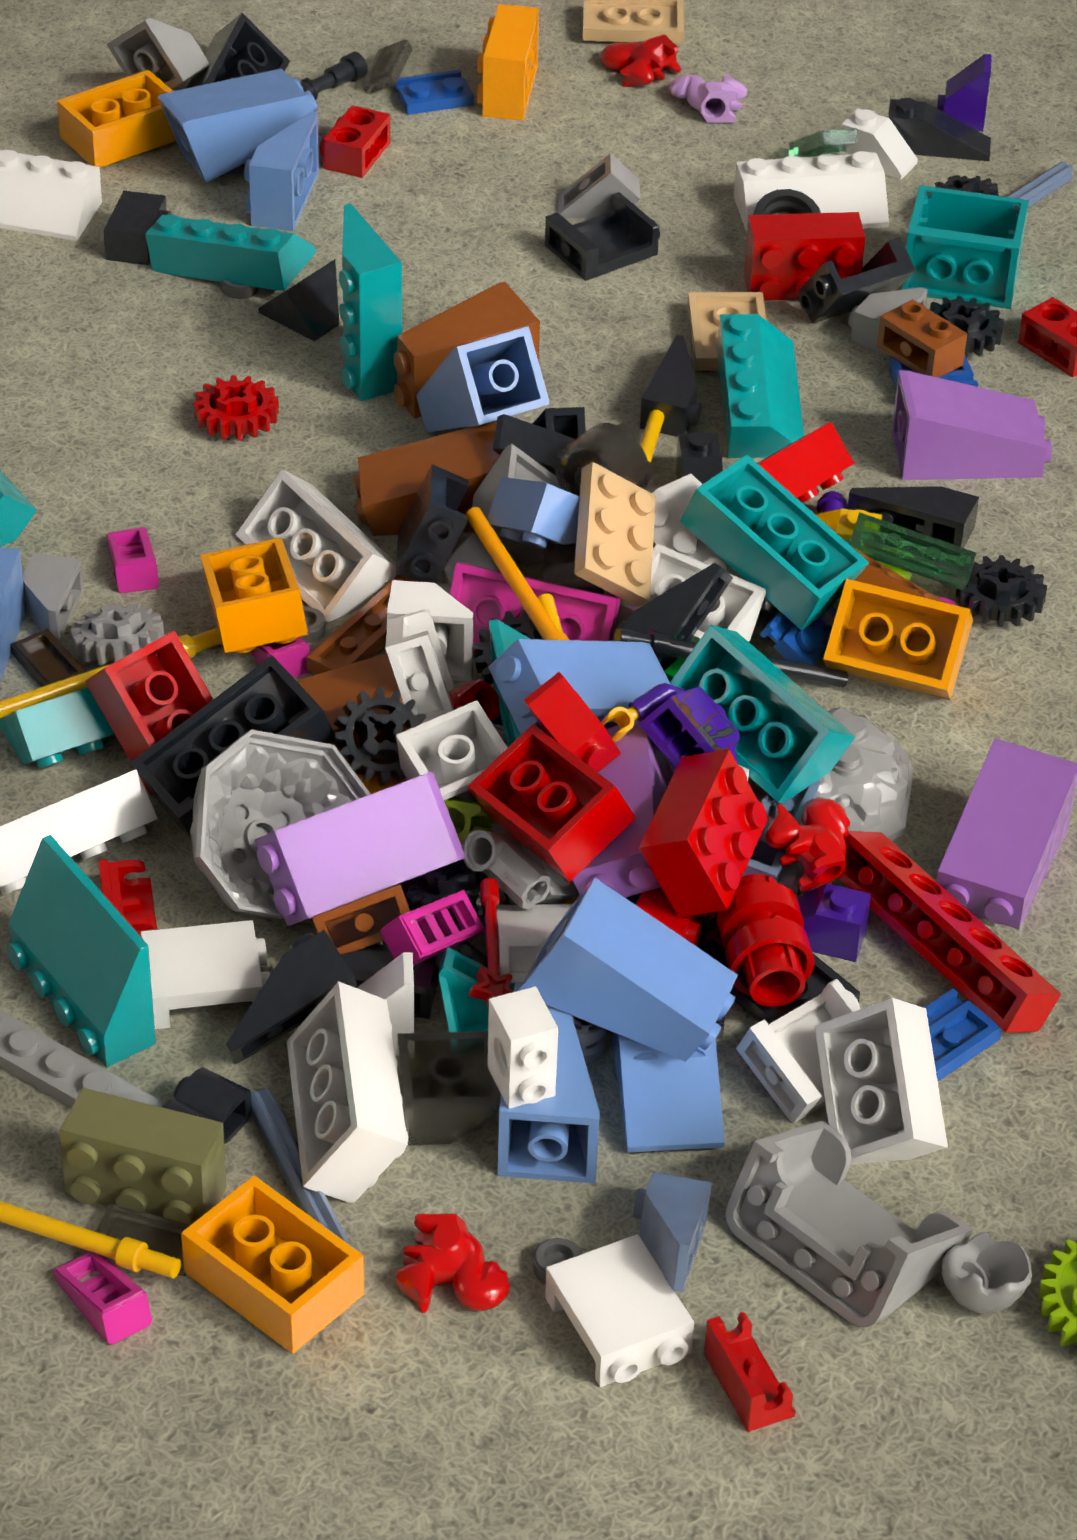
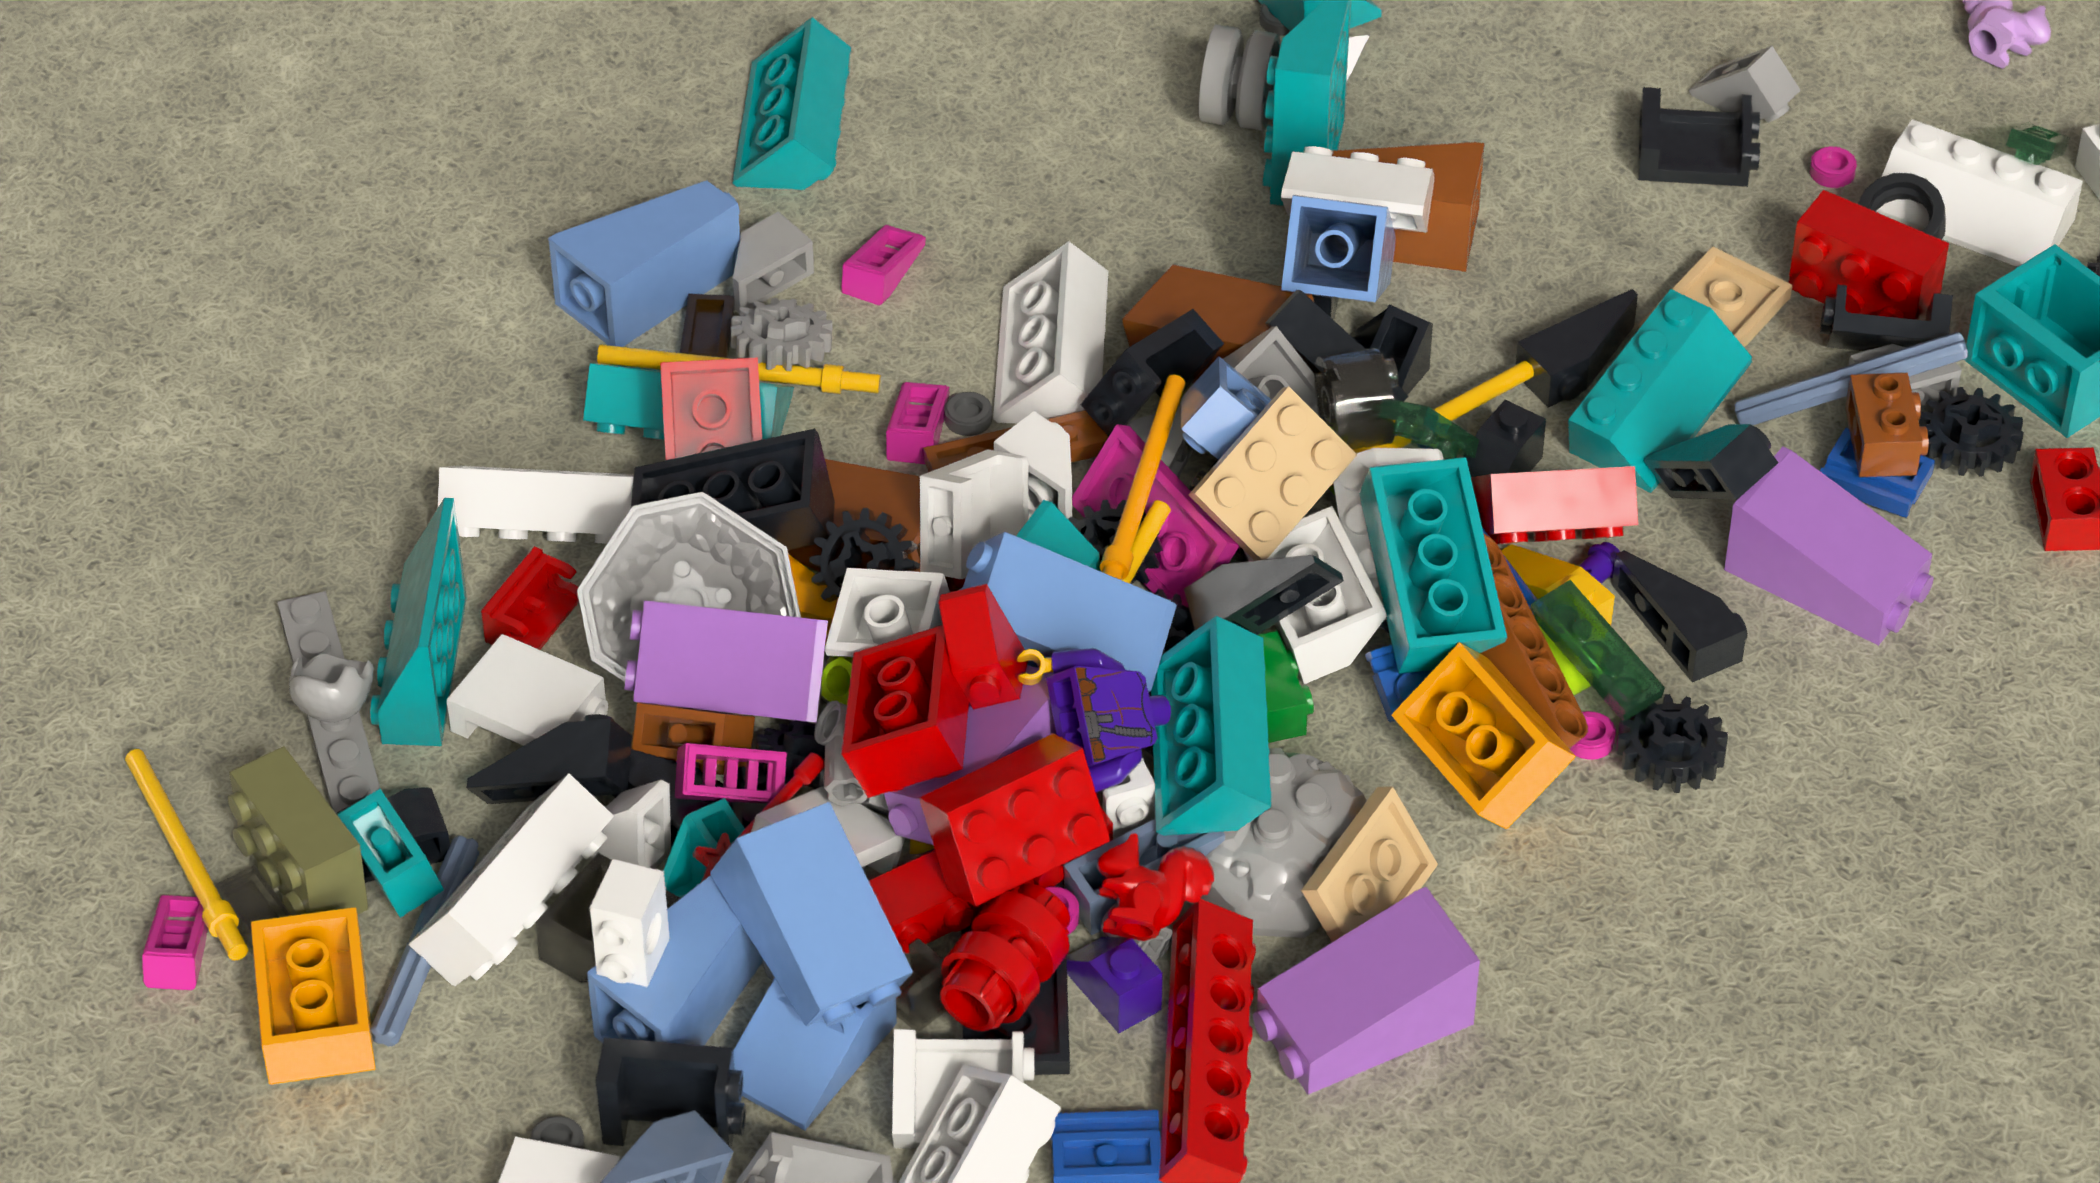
camera: 40 degrees right, 5 degrees up
red gear [194,375,279,441] -> none
light orange brick [200,537,308,653] -> none
red animal [395,1214,510,1313] -> none
black bar [614,628,848,688] -> none
none -> light grey hair [289,654,374,723]
none -> teal slope [337,789,444,918]
none -> black panel [595,1038,746,1148]
none -> light grey wheel [1199,24,1280,131]
none -> white slope [1281,146,1435,233]
none -> tan plate [1301,787,1438,942]
none -> clear green plate [1378,398,1479,460]
none -> black slope [1644,424,1778,500]
none -> sand blue axle [1735,332,1968,426]
none -> dark pink tile [1810,146,1857,188]

